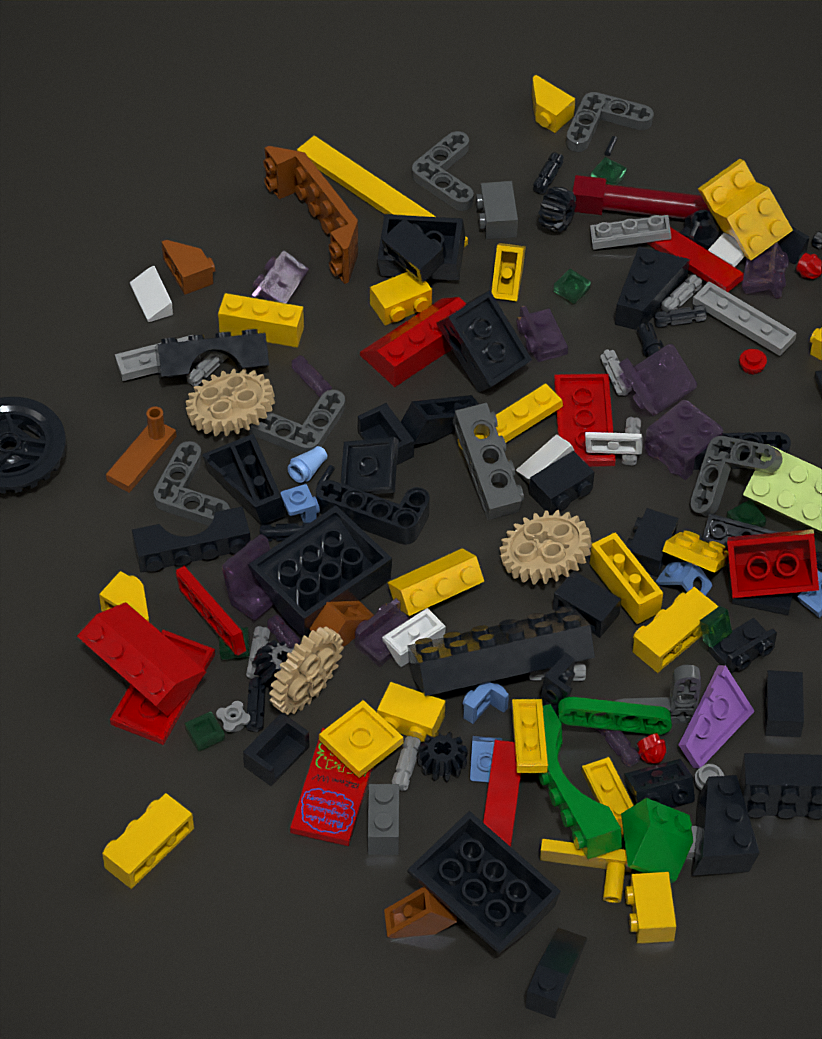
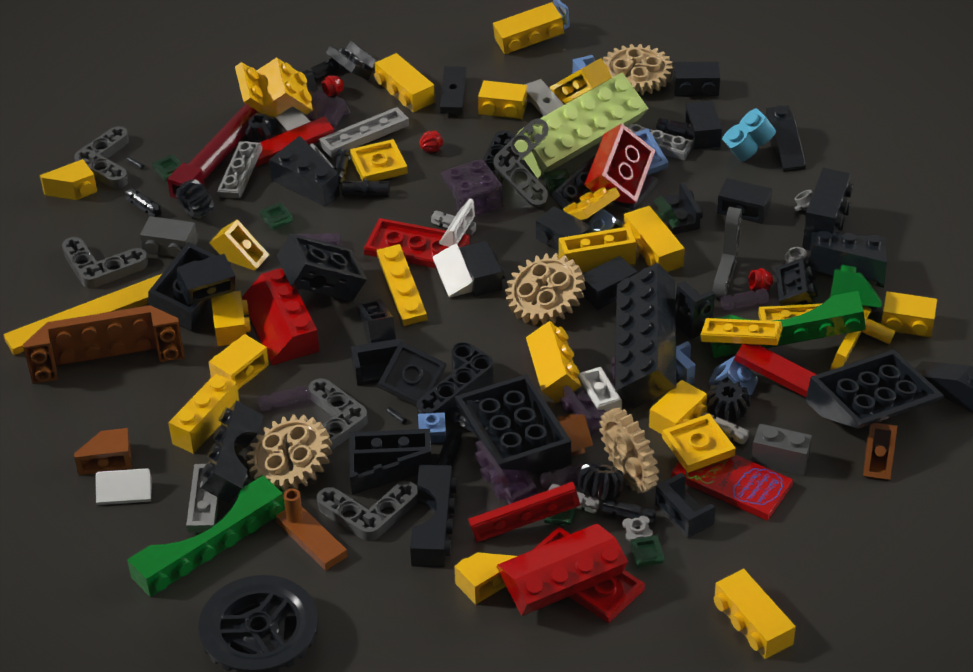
camera: 70 degrees left, 10 degrees down
clear purple bracket [250,250,309,304] -> none
light blue cone [288,446,327,483] -> none
dark grey brick [453,402,524,520] -> none
green beam [558,697,672,735] -> none
light grey axle [600,349,632,396] -> none
clear purple bracket [619,344,698,416] -> none
medium lavender wing [679,665,754,768] -> none
red plate [739,349,767,375] -> none
none -> green arch [127,475,285,597]
none -> yellow brick [209,334,269,389]
none -> yellow plate [350,139,408,181]
none -> red plate [420,130,443,153]

